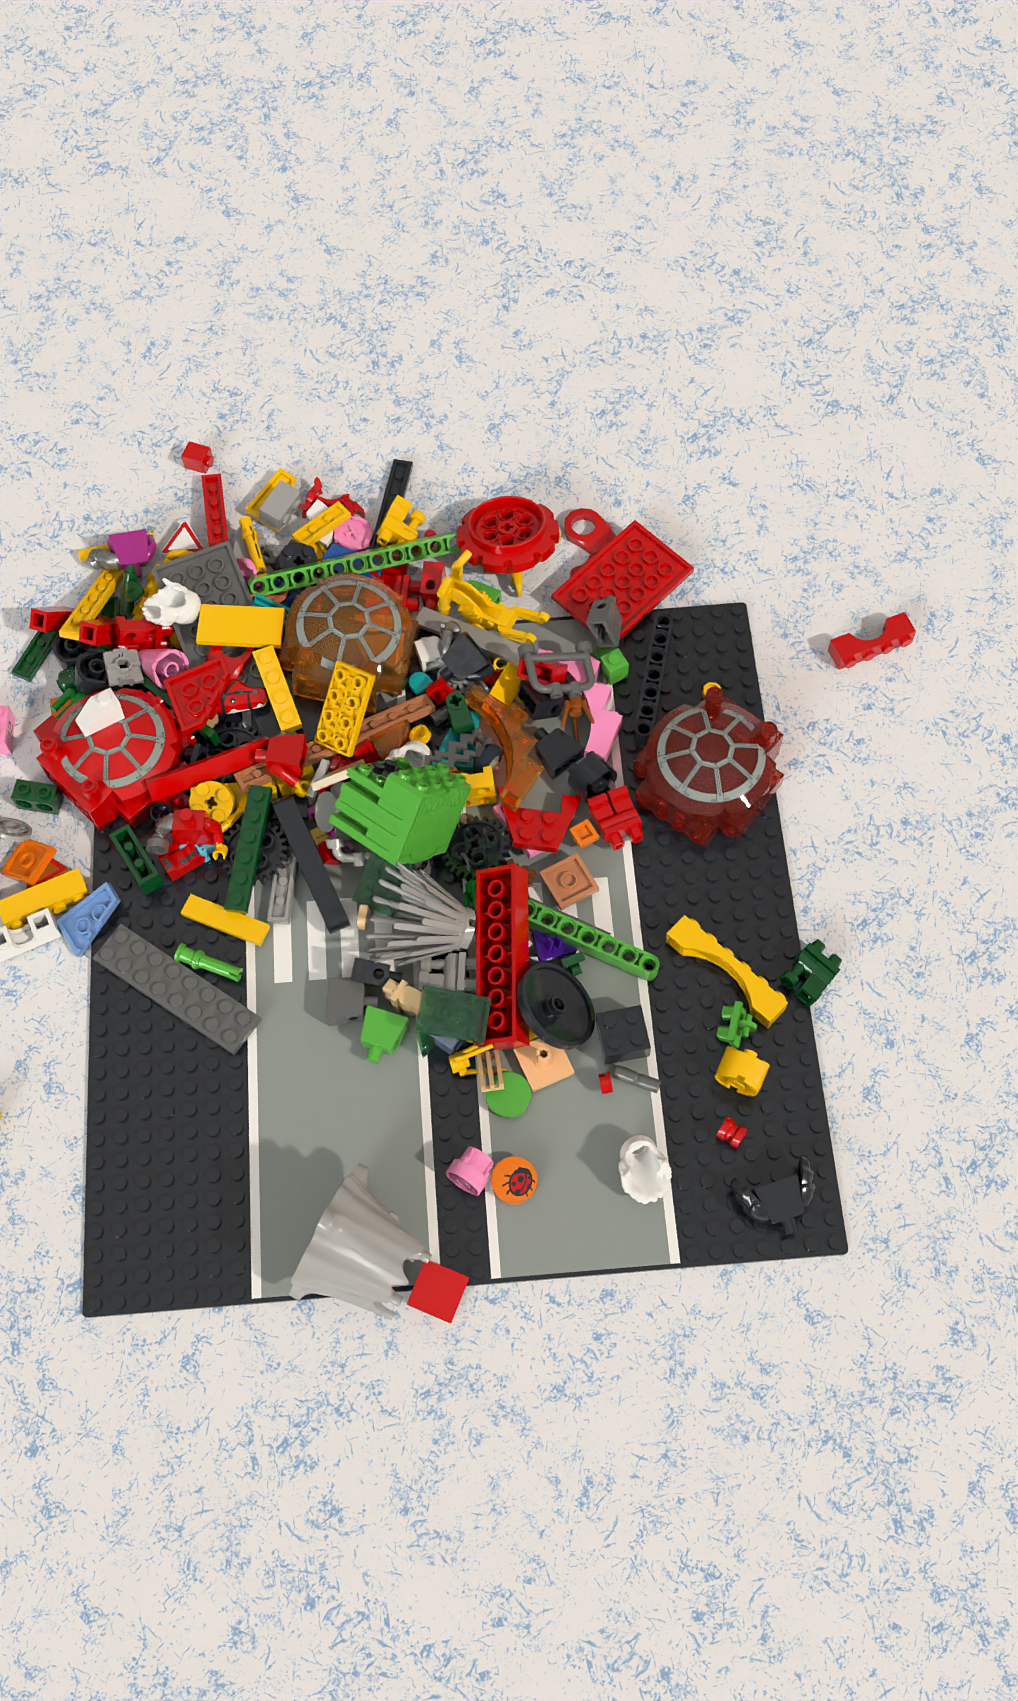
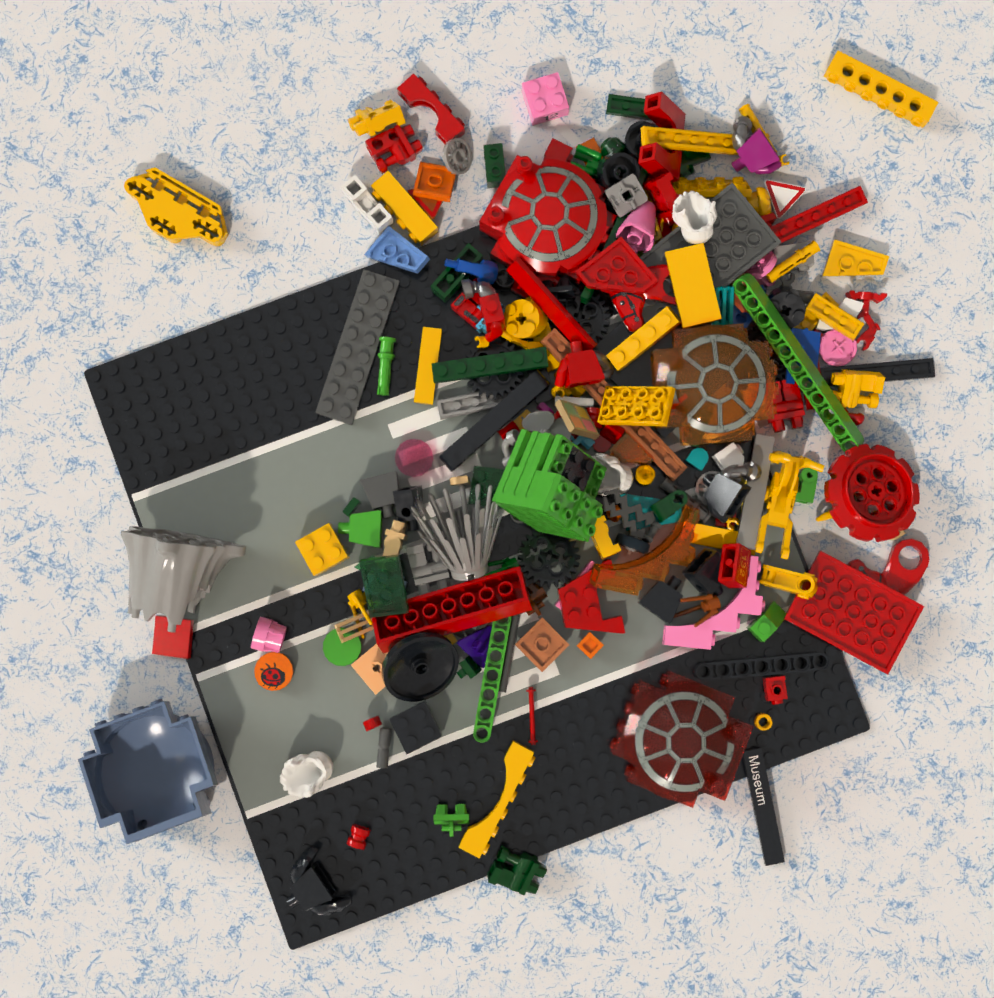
camera: 70 degrees right, 20 degrees up
white slope [75,688,125,737] -> none
dark green plant [119,564,145,614] -> none
red brick [181,441,214,474] -> none
light grey brick [259,480,302,531] -> none
red torso [420,561,446,611] -> none
red tile [425,676,455,705] -> none
dark grey bar [518,641,595,699] -> none
black brick [568,751,617,802] -> none
dark grey torso [586,595,622,648] -> none
red hips [587,785,643,851] -> none
yellow brick [715,1046,770,1096] -> none
red arch [828,612,916,670] -> none
none -> sand blue windscreen [78,699,218,844]
none -> yellow brick [295,523,350,576]
none -> dark green tile [343,497,362,518]
none -> clear pink tile [395,439,433,477]
none -> blue animal [445,258,498,285]
none -> red axle [526,687,538,745]
none -> black tile [741,747,785,866]
none -> yellow piece [759,564,818,600]
none -> red brick [762,675,788,705]
none -> yellow brick [823,50,939,128]

